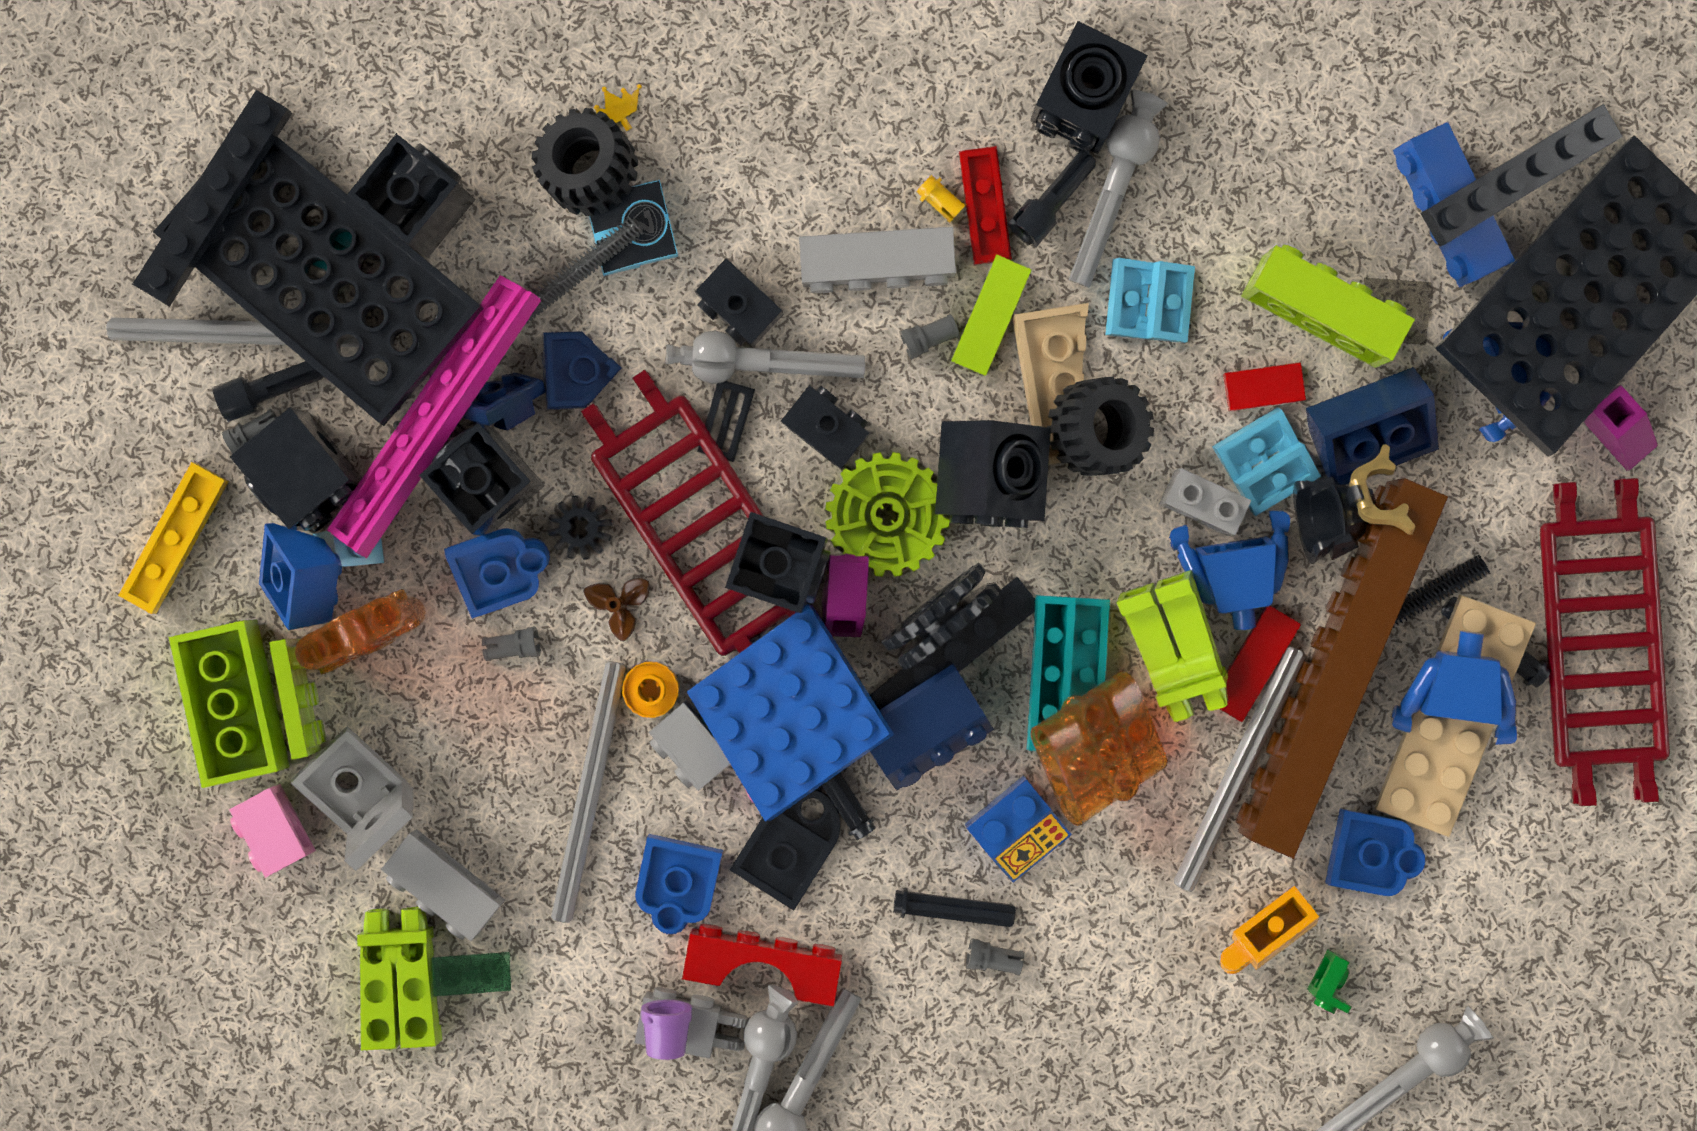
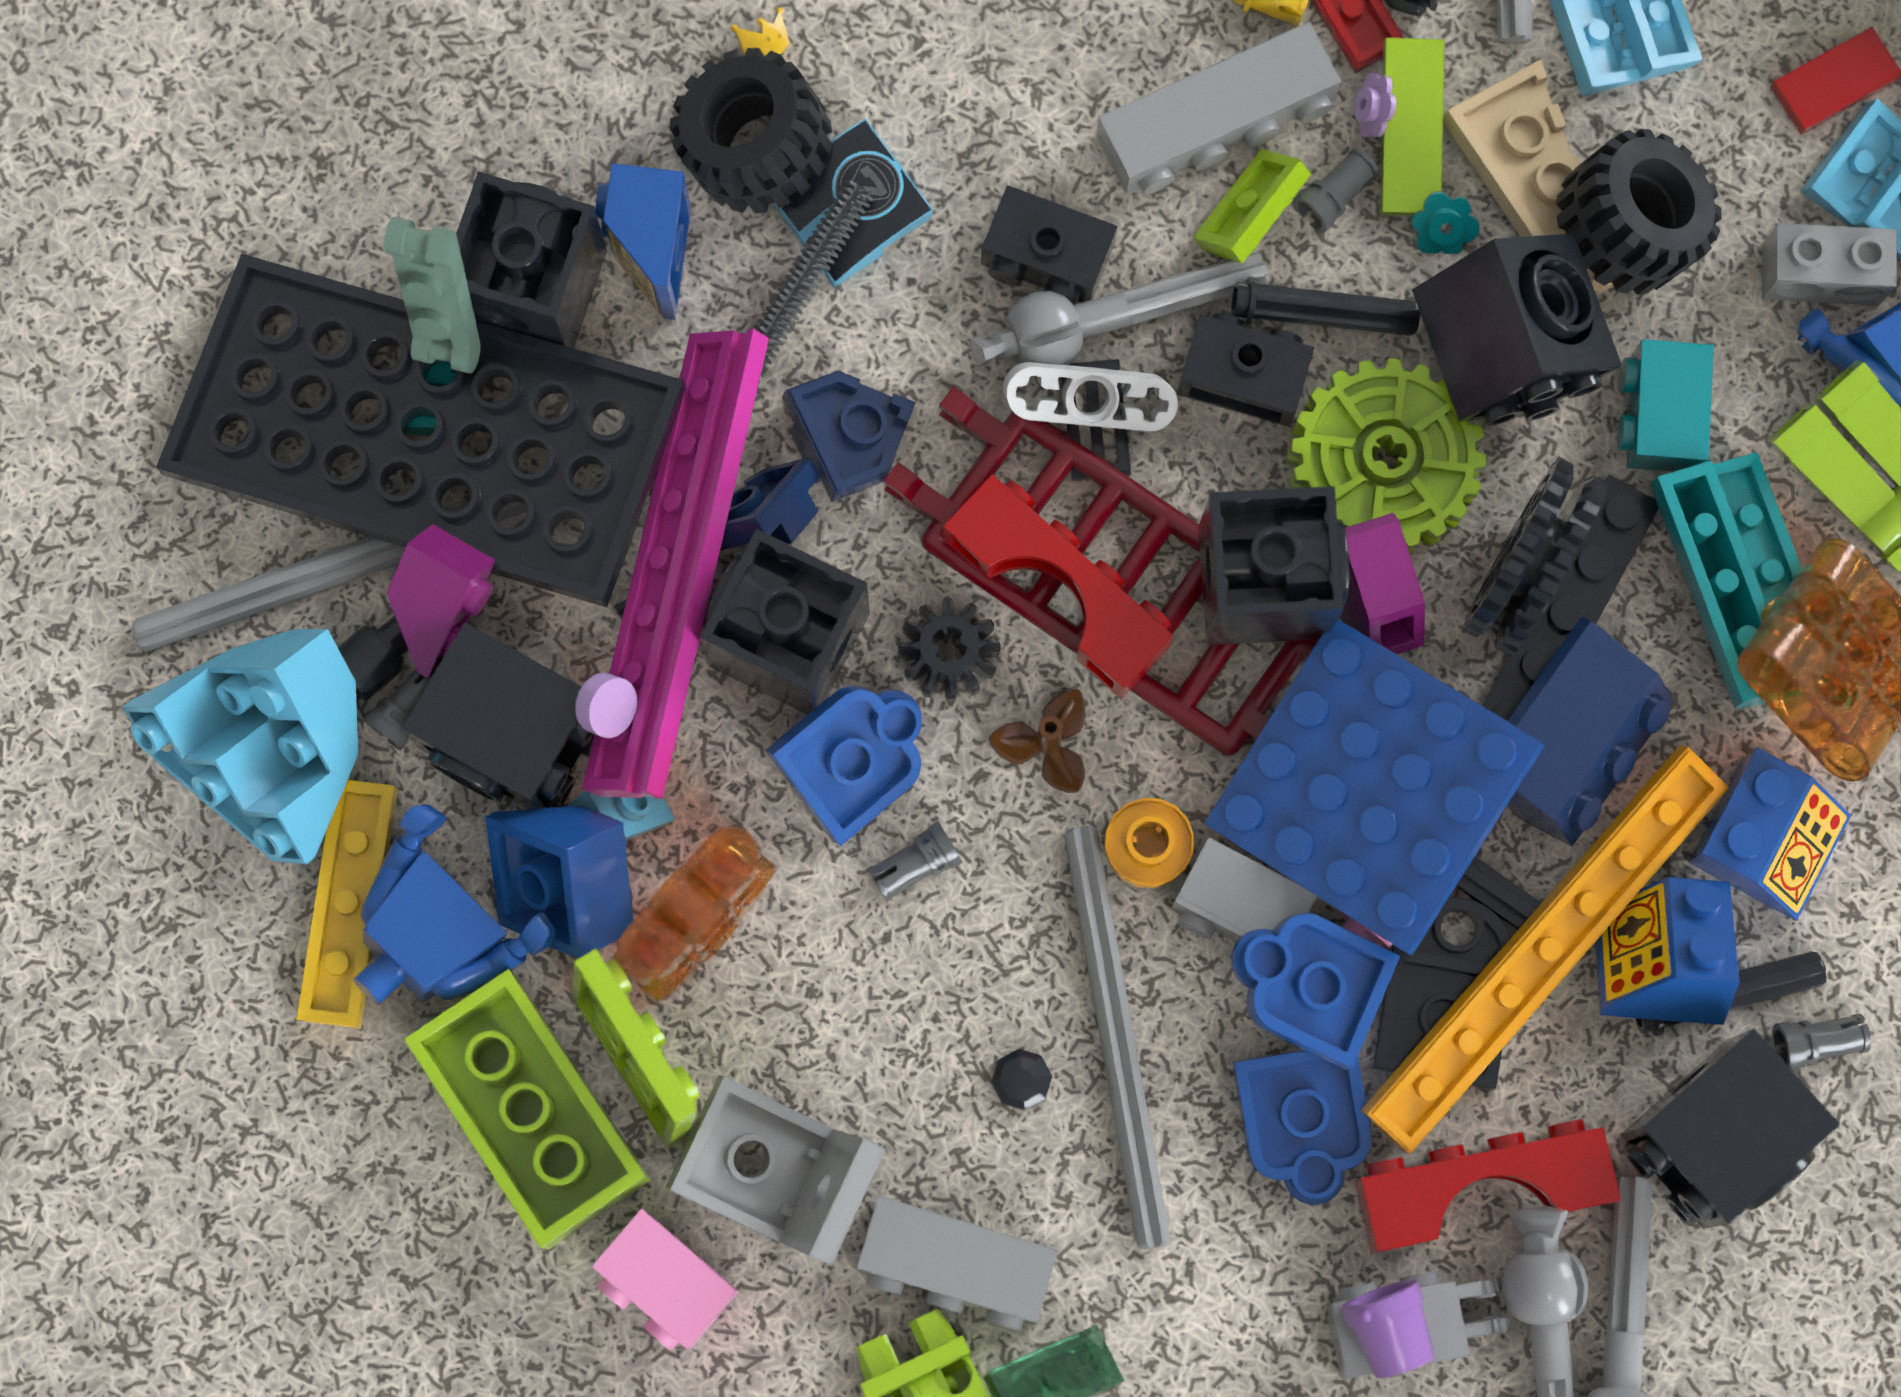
camera: 25 degrees left, 10 degrees down
black plate [132,90,292,307] -> none
none -> medium azure brick [122,629,358,864]
none -> blue torso [353,804,556,1005]
none -> sand green plate [384,217,481,374]
none -> magenta slope [386,524,495,678]
none -> lavender tile [575,673,637,738]
none -> blue slope [596,163,691,320]
none -> red arch [943,474,1174,699]
none -> black tile [991,1049,1052,1111]
none -> white beam [1003,362,1178,431]
none -> lime plate [1193,149,1311,264]
none -> black axle [1231,277,1421,336]
none -> blue plate [1231,913,1400,1069]
none -> lavender plant [1354,72,1396,138]
none -> light orange tile [1360,745,1729,1154]
none -> teal plant [1411,191,1480,254]
none -> blue slope [1595,877,1739,1025]
none -> teal brick [1617,339,1714,472]
none -> black brick [1620,1028,1840,1229]

